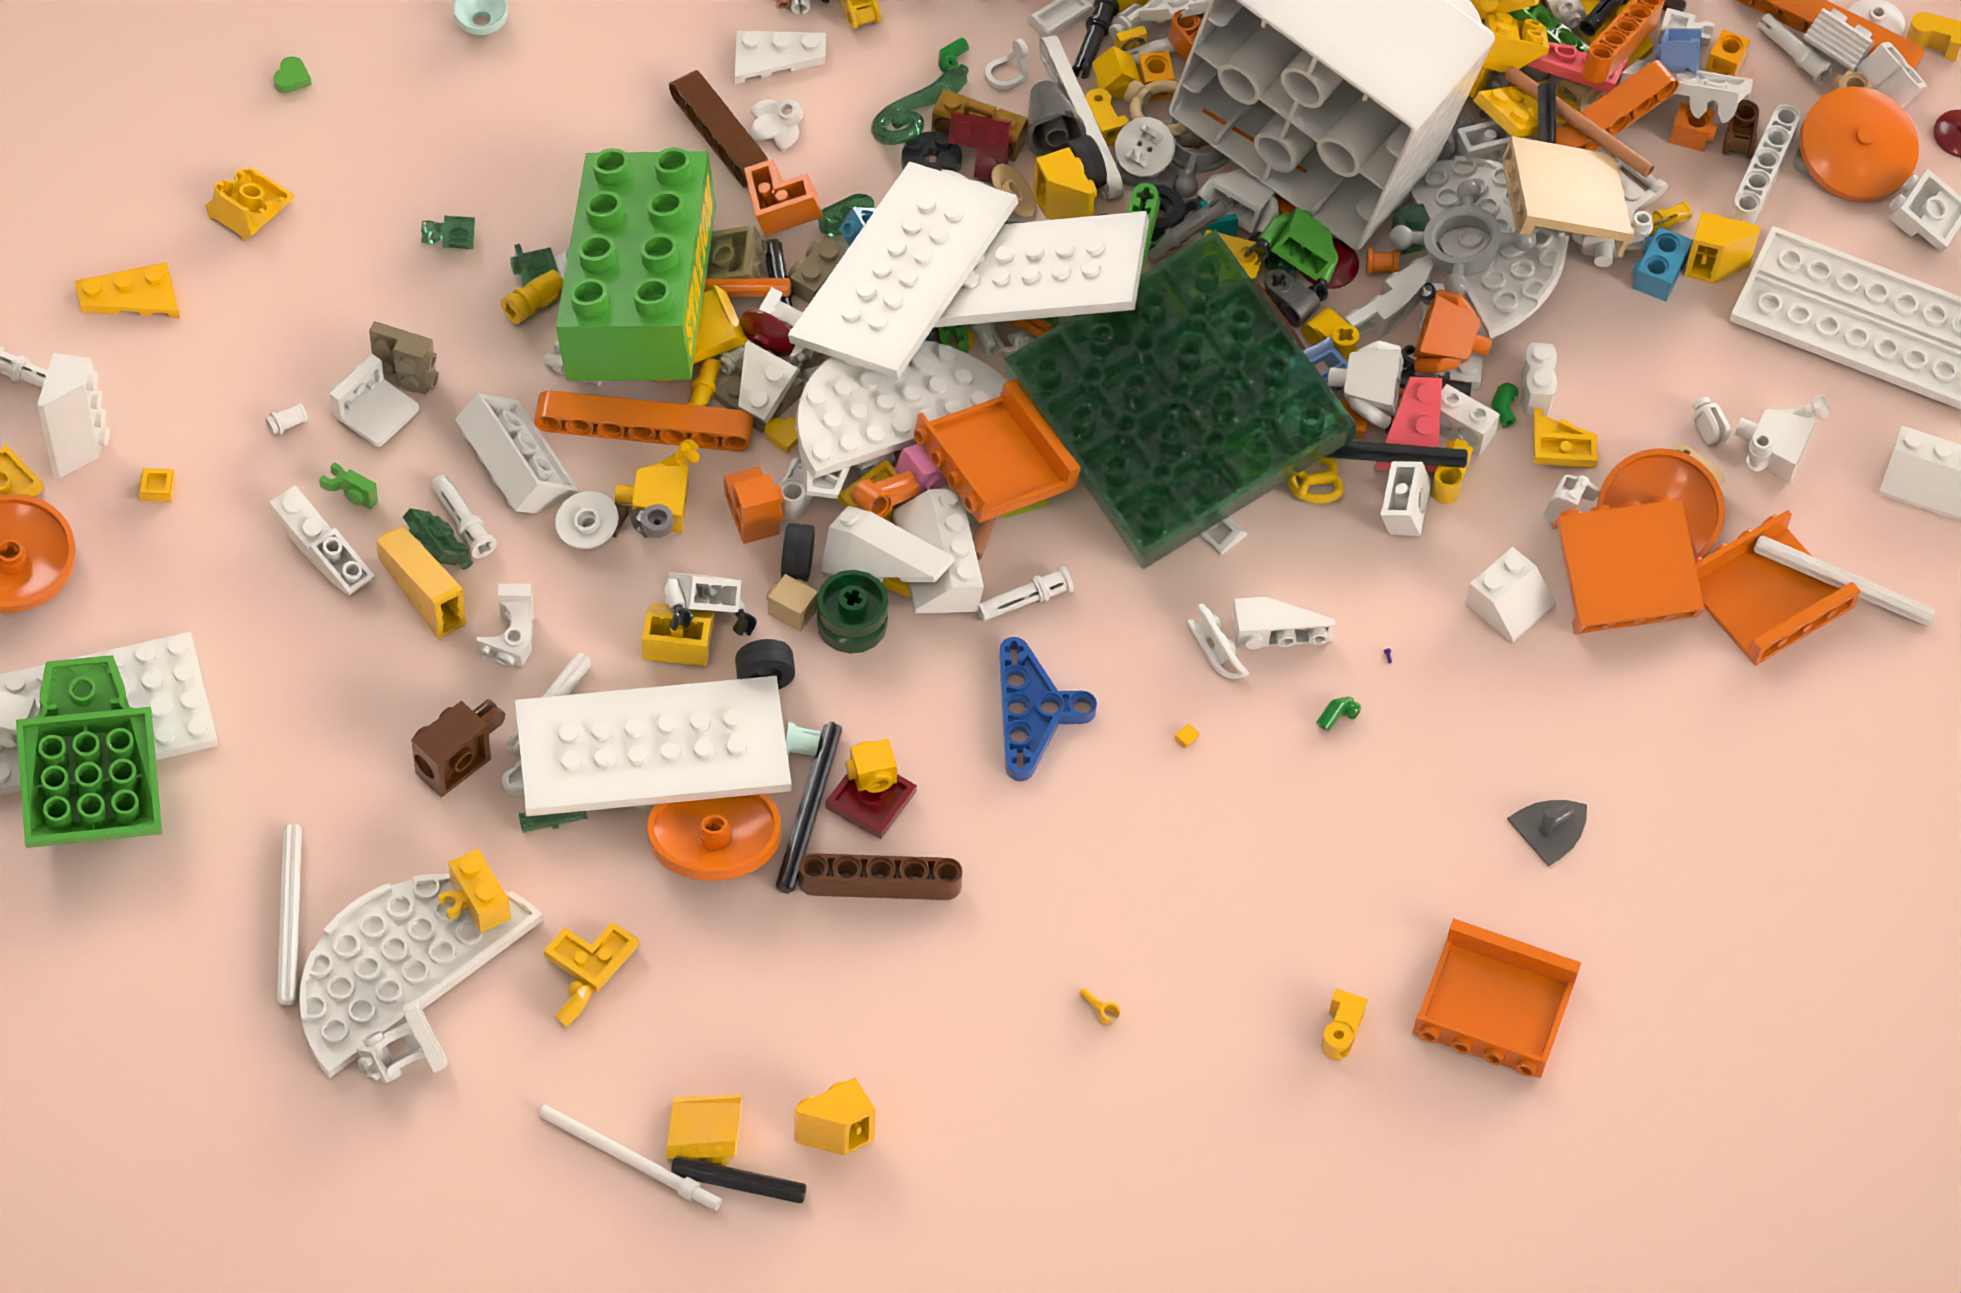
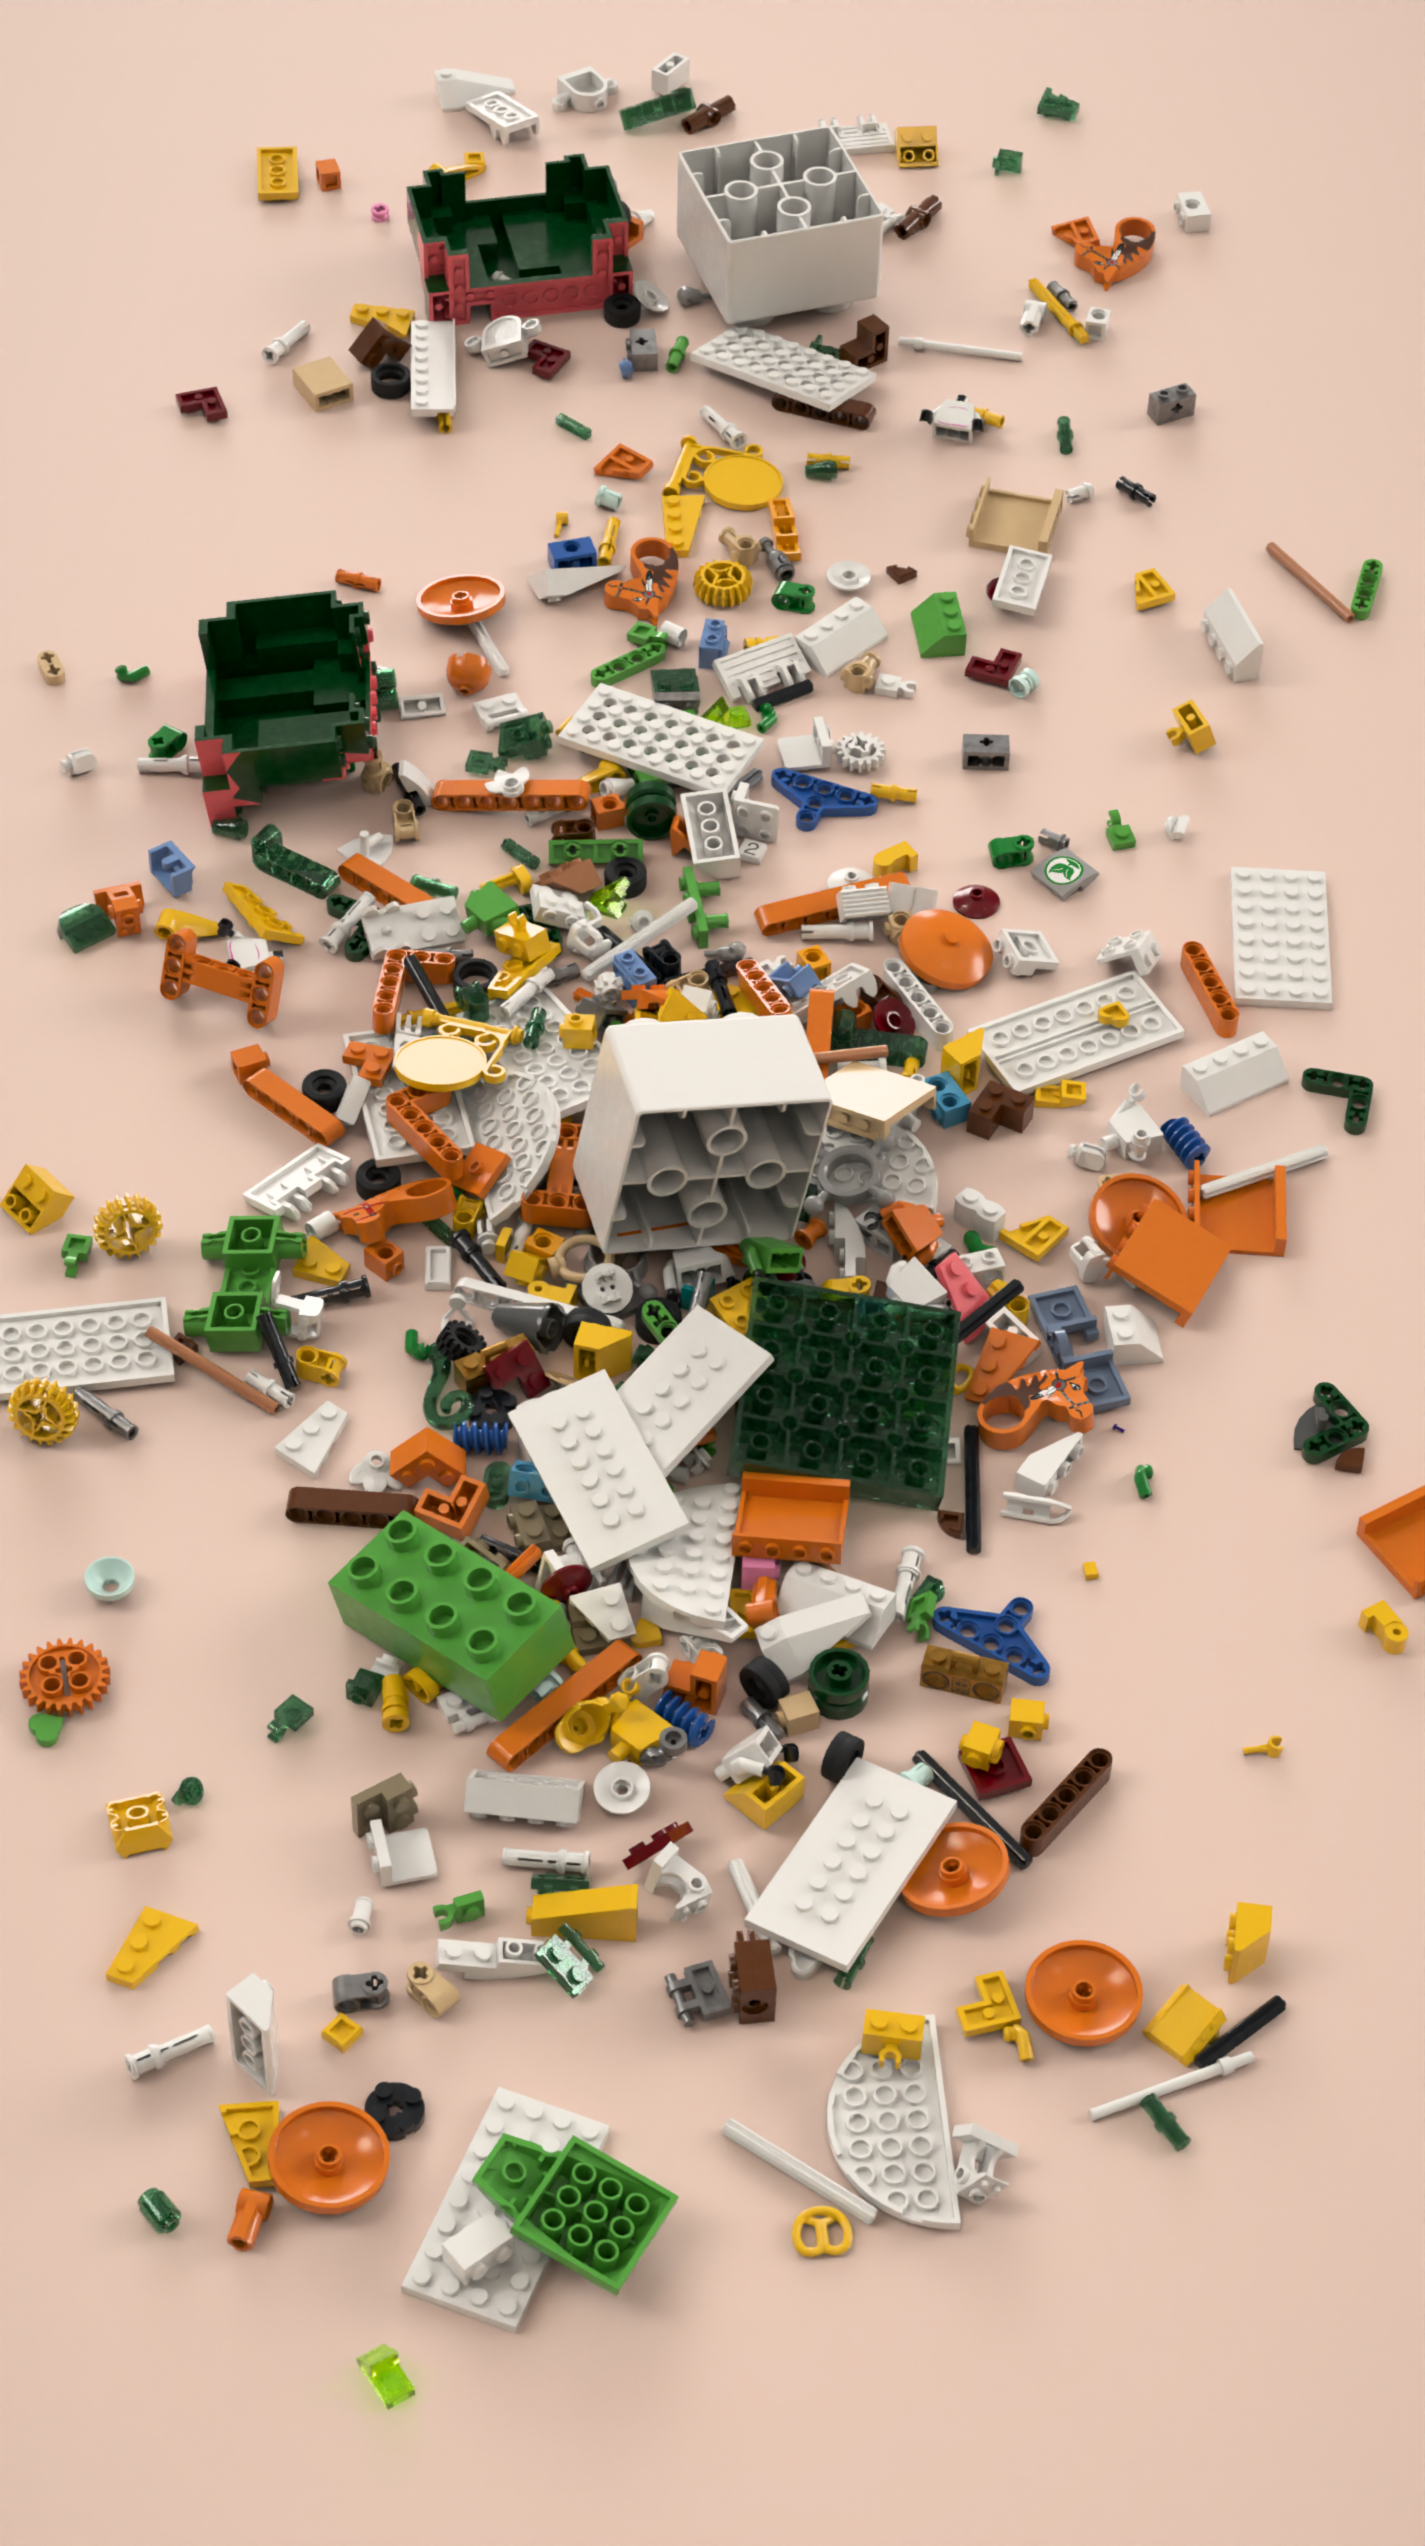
camera: 50 degrees left, 10 degrees down
none -> orange gear [19,1638,111,1718]
none -> clear green plate [171,1777,204,1806]
none -> flat silver piece [332,1971,390,2014]
none -> black plate [364,2082,425,2141]
none -> orange brick [390,1427,466,1488]
none -> tan piece [406,1961,460,2019]
none -> black tyre [436,1320,487,1362]
none -> blue piece [453,1421,508,1456]
none -> light aqua bush [529,1670,564,1703]
none -> clear green plate [534,1922,605,1999]
none -> yellow piece [554,1691,629,1754]
none -> white piece [617,1652,670,1702]
none -> dark red plate [622,1821,694,1870]
none -> blue piece [654,1690,716,1748]
none -> flat silver plate [665,1960,732,2028]
none -> flat silver axle [740,1696,785,1741]
none -> yellow piece [792,2206,853,2257]
none -> clear green beam [830,1009,928,1068]
none -> dark red dish [873,998,915,1044]
none -> bright green plate [906,1590,938,1643]
none -> clear green plate [913,1575,945,1604]
none -> pearl gold piece [919,1644,1009,1704]
none -> reddish brown tile [937,1510,964,1540]
none -> orange wing [964,1327,1041,1405]
none -> black axle [964,1424,981,1554]
none -> reddish brown brick [966,1080,1035,1140]
none -> orange animal [977,1361,1094,1450]
none -> yellow brick [1008,1698,1050,1741]
none -> orange dish [1024,1940,1143,2047]
none -> sand blue plate [1028,1285,1131,1413]
none -> yellow slope [1034,1079,1086,1108]
none -> yellow tile [1097,1001,1130,1028]
none -> clear green pin [1139,2093,1191,2152]
none -> blue piece [1160,1117,1211,1170]
none -> dark green beam [1301,1382,1369,1464]
none -> reddish brown tile [1335,1448,1365,1474]

